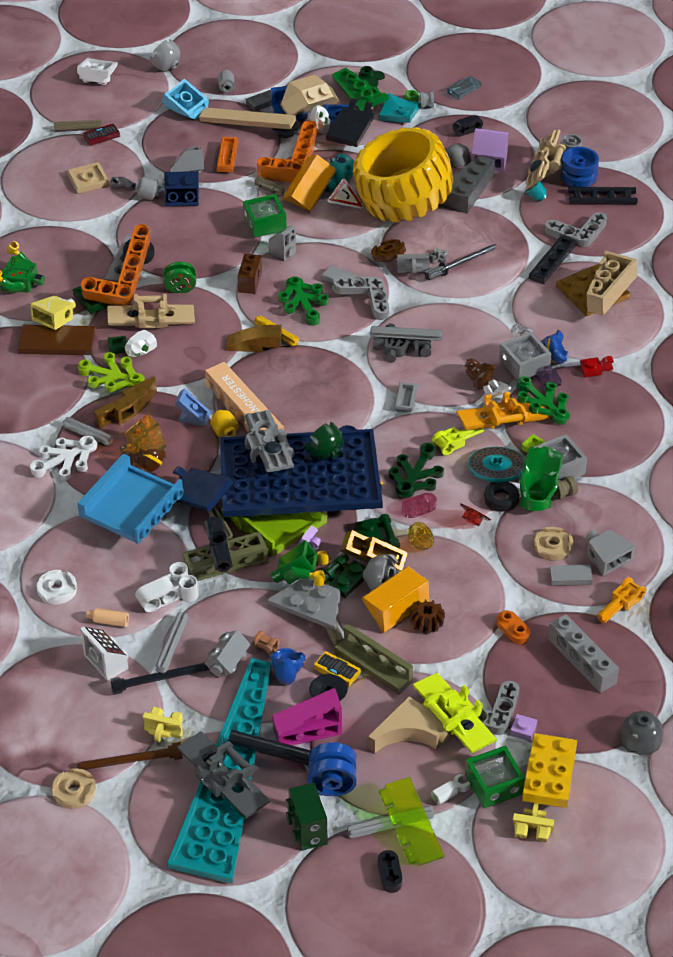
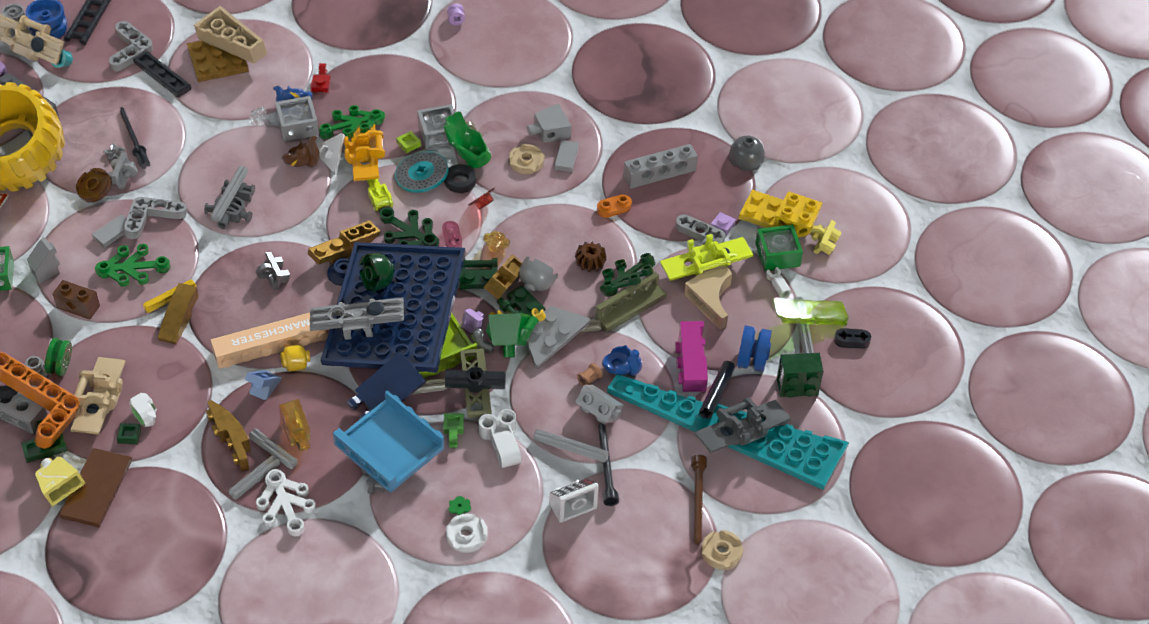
camera: 80 degrees left, 5 degrees up
lime plant [78,352,145,393] -> none
light nougat cylinder [86,608,129,627] -> none
reddish brown hair [120,448,166,473] -> none
light yellow hips [143,707,183,743] -> none
black piece [309,674,348,701] -> none
tile [314,651,361,687] -> none
light orange slope [362,566,429,633] -> none
light grey tile [394,382,418,412] -> none
clear purple tile [537,365,562,389] -> none
light orange connector [596,577,647,623] -> none
none -> light grey axle [249,429,298,469]
none -> flat silver hips [256,252,290,290]
none -> pearl gold slope [307,220,381,265]
none -> bright green plate [443,413,464,448]
none -> green plant [448,496,471,515]
none -> flat silver arm [471,328,495,354]
none -> dark green plant [600,253,656,297]

